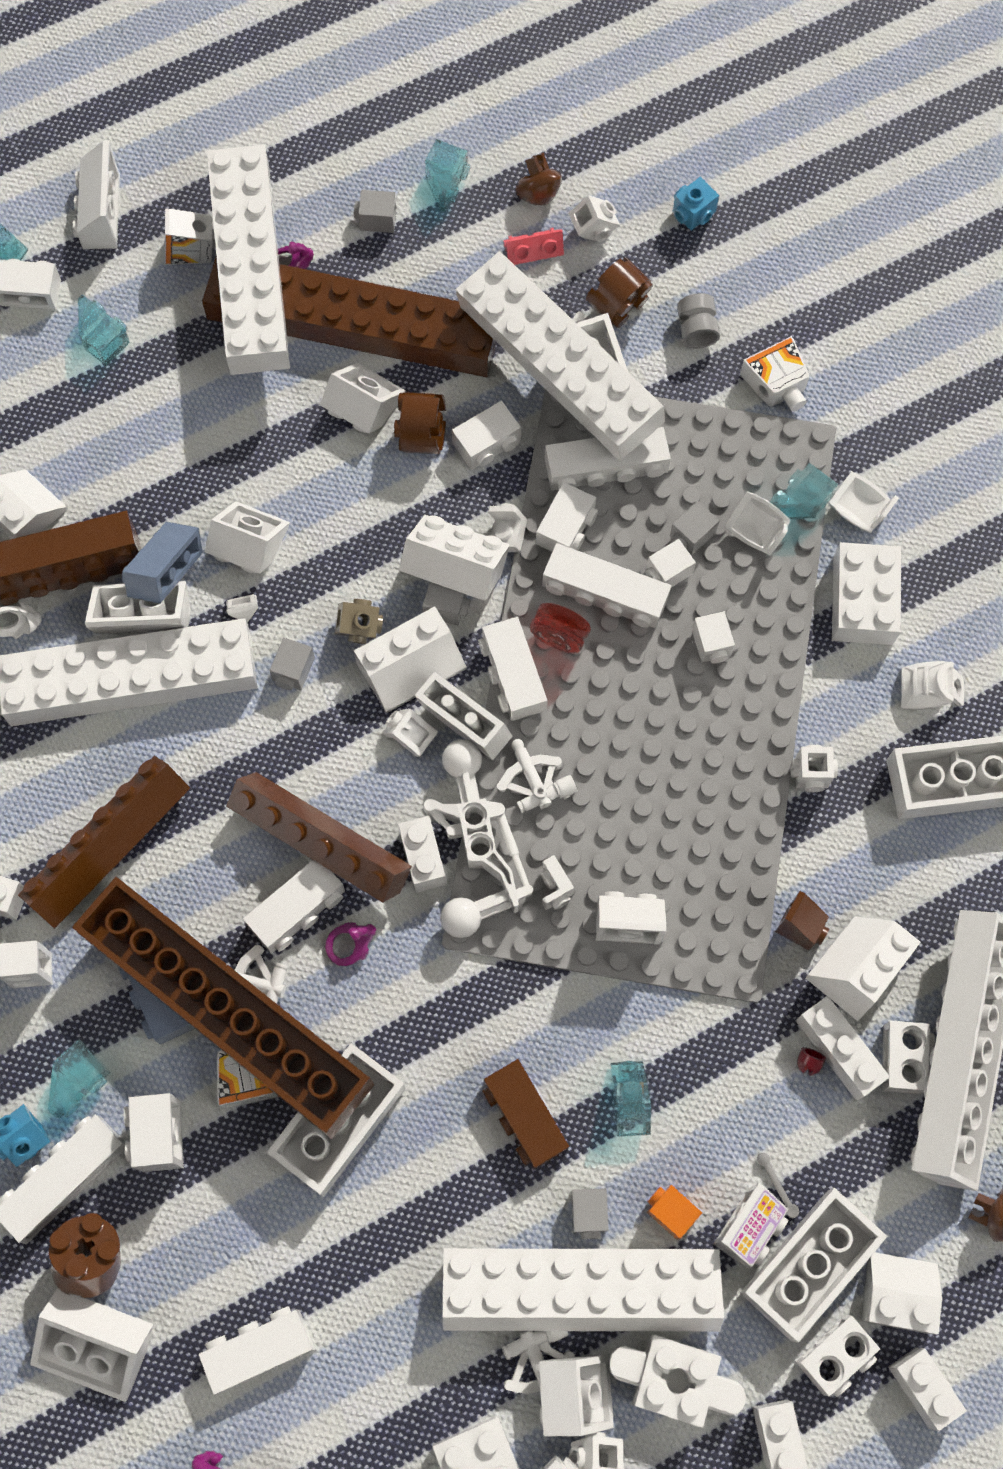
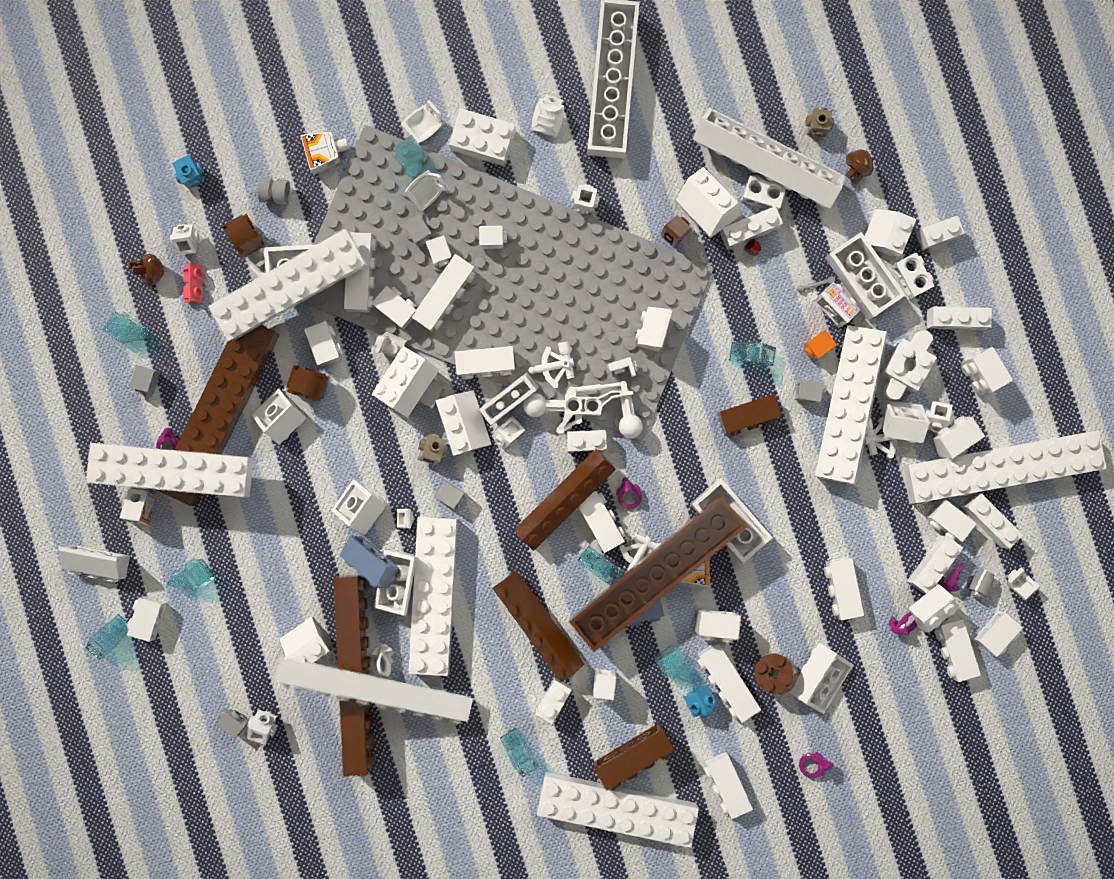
camera: 75 degrees left, 15 degrees up
clear red head [529,603,591,653] -> none
none -> clear light blue slope [577,545,624,585]

